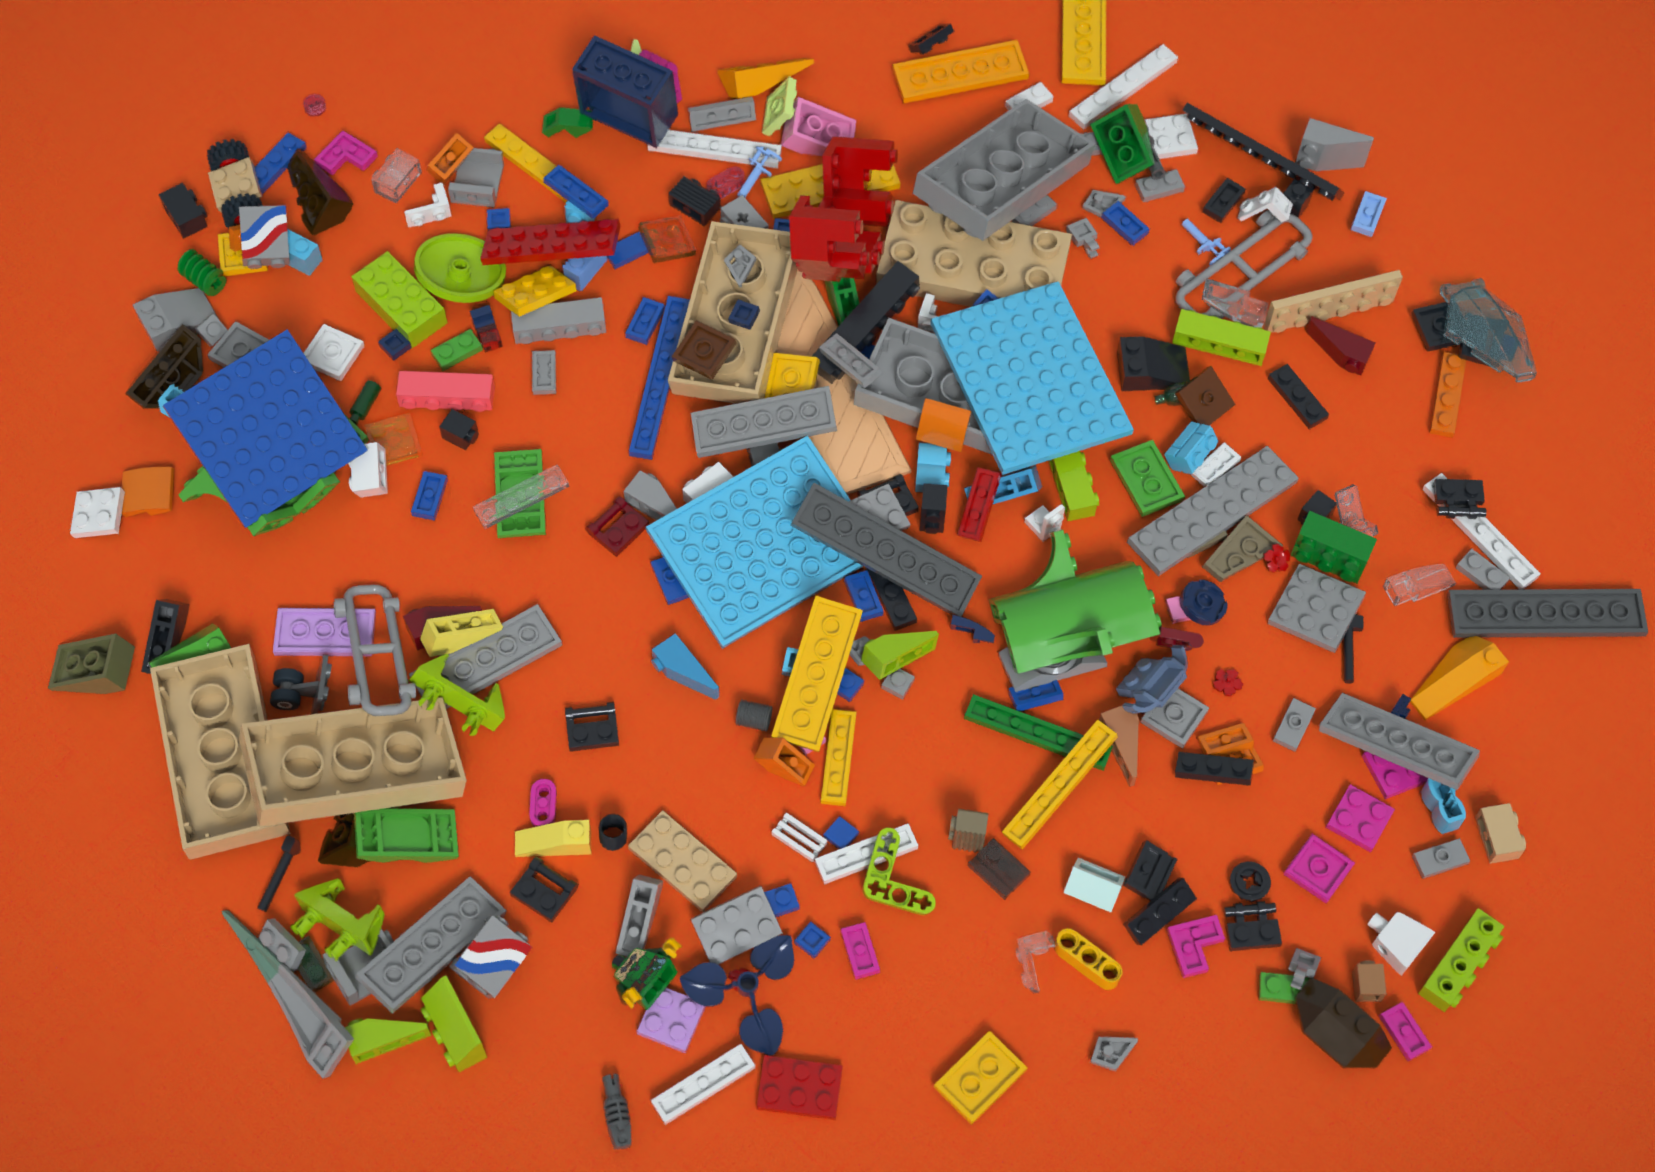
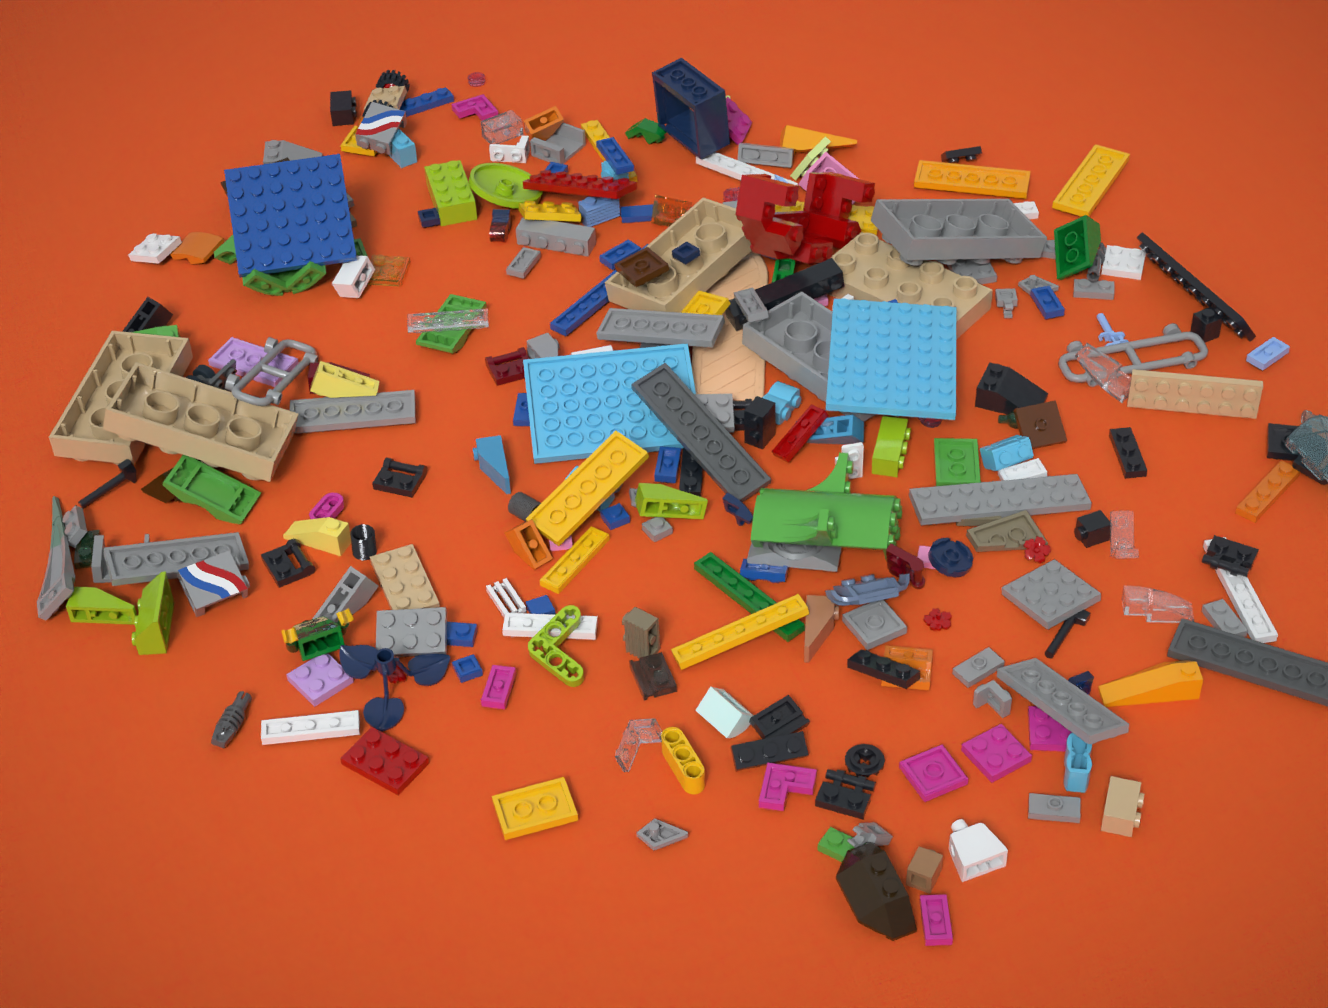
camera: 30 degrees right, 20 degrees down
olive slope [48,634,135,694] -> none
green piece [177,249,227,296] -> none
dark brown wedge [287,148,354,235] -> none
lime hose [290,878,385,962] -> none
white plate [304,324,365,381] -> none
dark green cylinder [349,380,381,425] -> none
coral brick [396,371,495,412] -> none
lime hose [409,653,505,736] -> none
blue plate [411,471,448,520] -> none
bright green plate [431,329,483,371] -> none
black brick [439,409,479,450] -> none
black brick [669,176,721,226] -> none
light grey piece [724,245,757,288] -> none
orange slope [916,398,971,452] -> none
white plate [1069,44,1178,130] -> none
lime brick [1172,309,1271,366] -> none
black plate [1202,178,1246,223] -> none
white bracket [1238,187,1293,223] -> none
green piece [1291,511,1377,584] -> none
light grey slope [1295,118,1374,171] -> none
dark red slope [1306,316,1376,375] -> none
lime brick [1418,908,1505,1013] -> none
none -> light grey bracket [973,680,1012,718]

